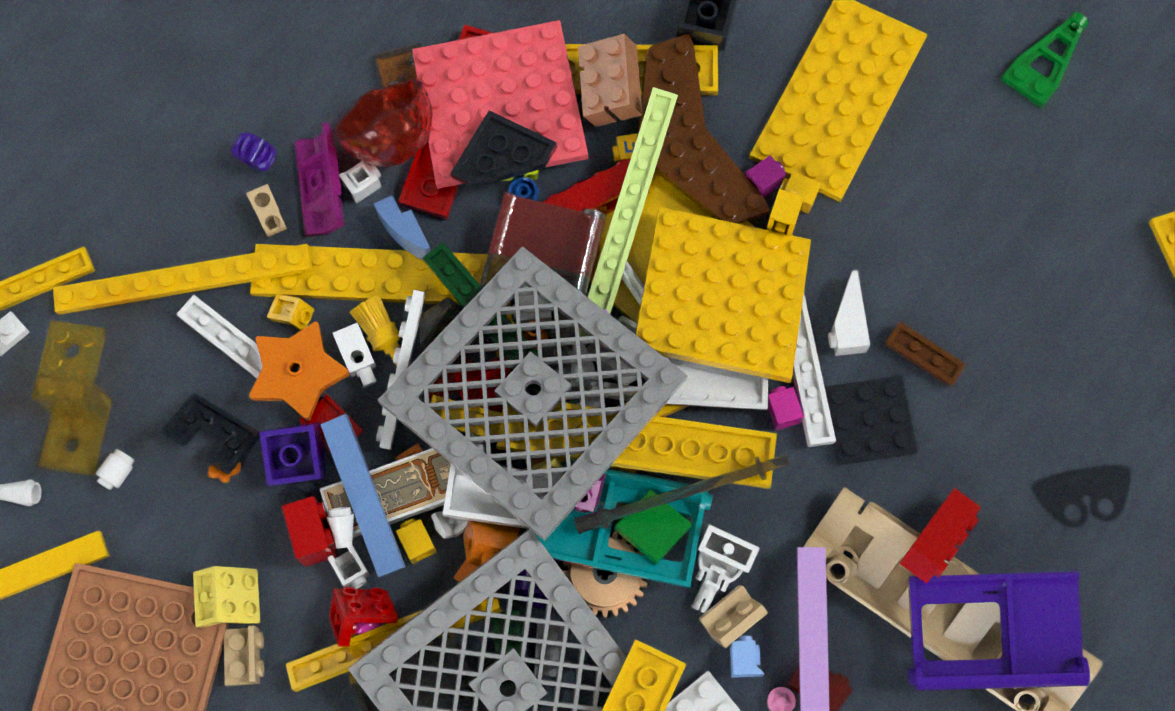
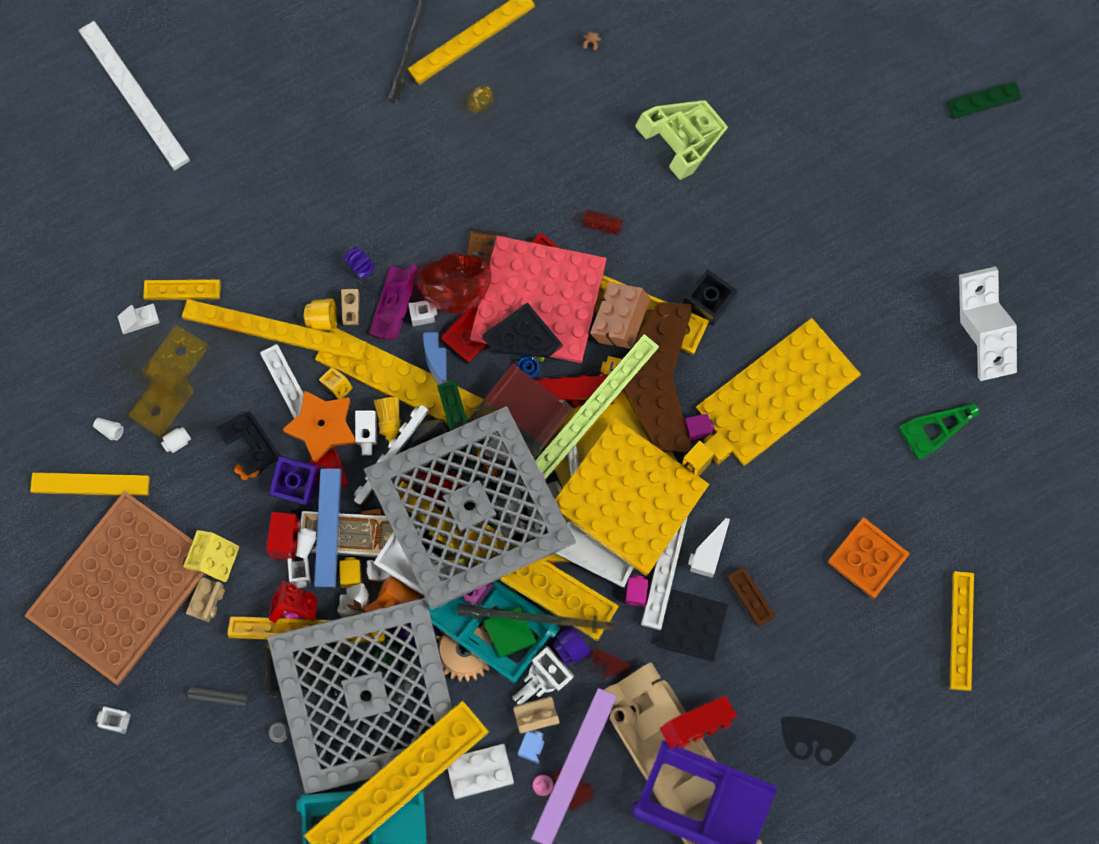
camera: 20 degrees right, 0 degrees up
none -> yellow piece [304,299,337,332]
none -> white hair [337,583,369,617]
none -> dark purple piece [553,625,592,665]
none -> clear red slope [591,647,631,680]
none -> orange plate [827,517,910,599]

